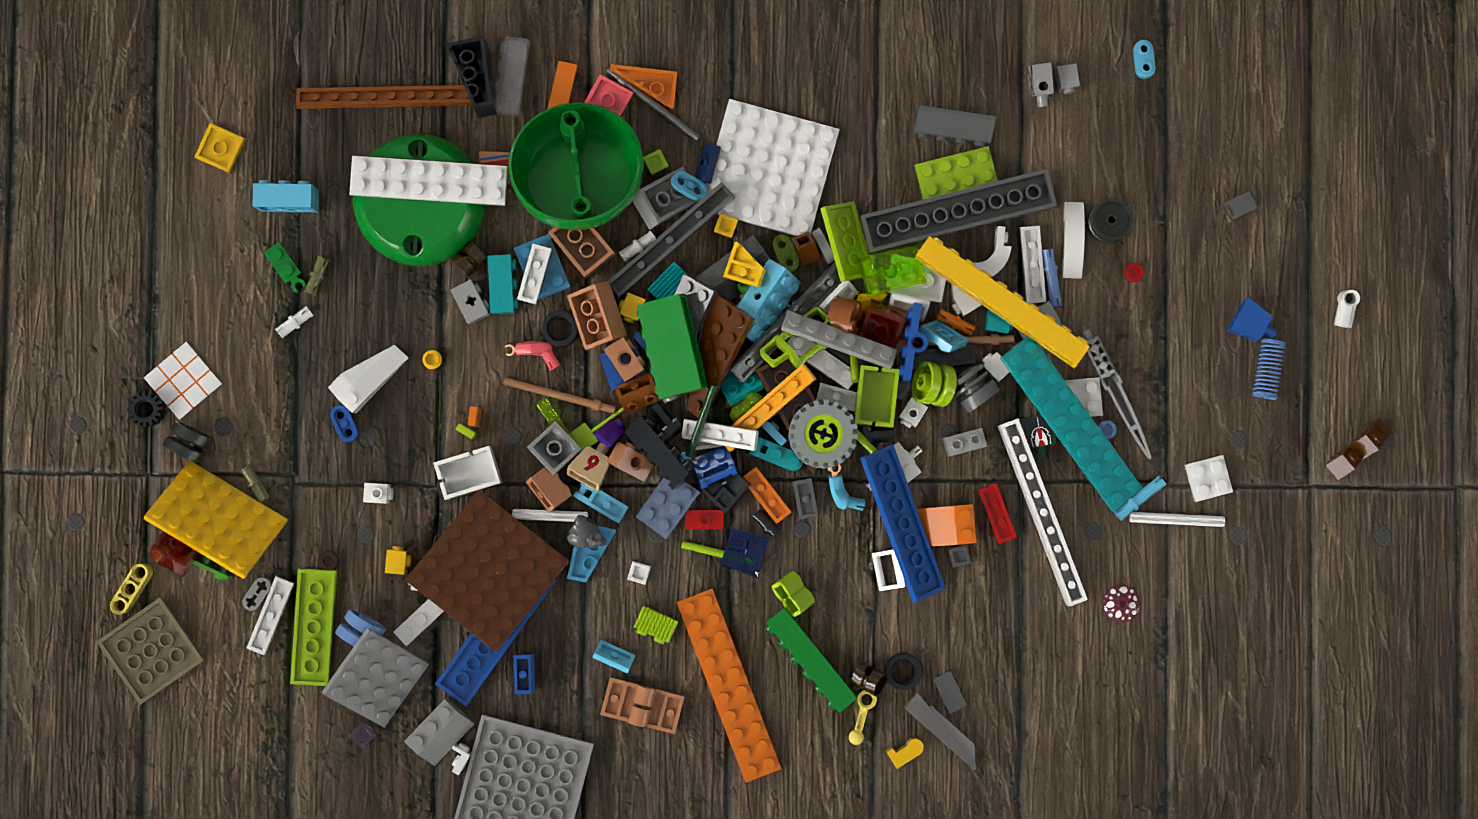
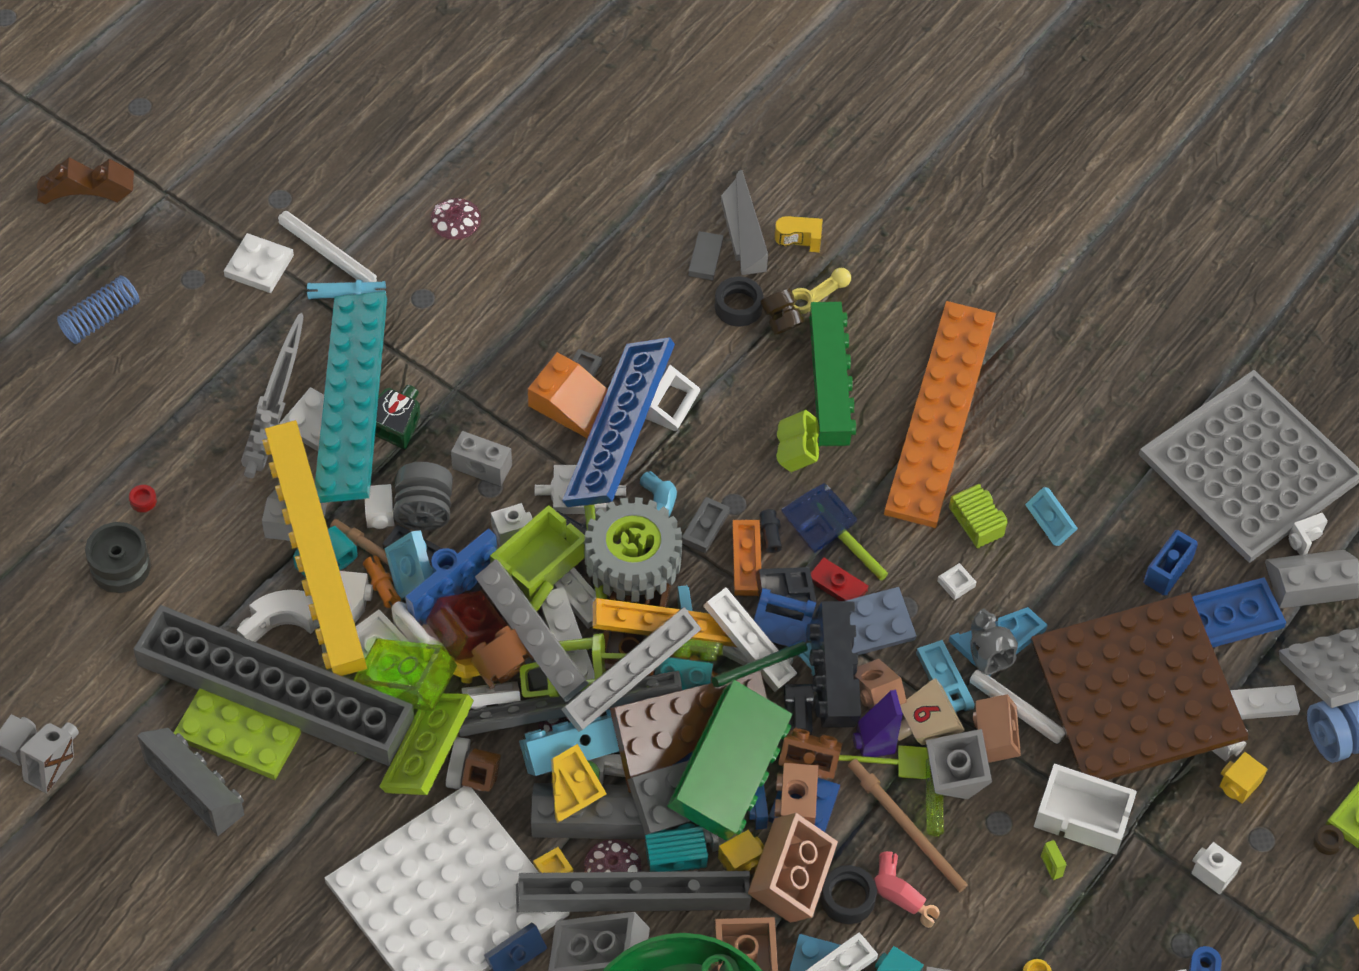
camera: 145 degrees left, 30 degrees down
orange tile [468,406,482,427] -> none
nougat plate [600,677,685,734] -> none
white pin [619,231,656,262] -> none
medium azure plate [671,171,708,201] -> none
teal plate [749,437,803,471] -> none
clear neon green plate [772,235,799,272] -> none
lime wheel [911,361,957,407] -> none
red plate [978,483,1017,544] -> none
white brick [998,419,1088,607] -> none
white plate [1020,226,1046,304] -> none
medium blue pin [1042,249,1062,307] -> none
white slope [1062,202,1085,279] -> none
medium blue tile [1098,420,1117,439] -> none
blue torso [1227,298,1277,341] -> none
none -> light grey plate [561,607,701,732]
none -> clear pink dish [584,840,641,872]

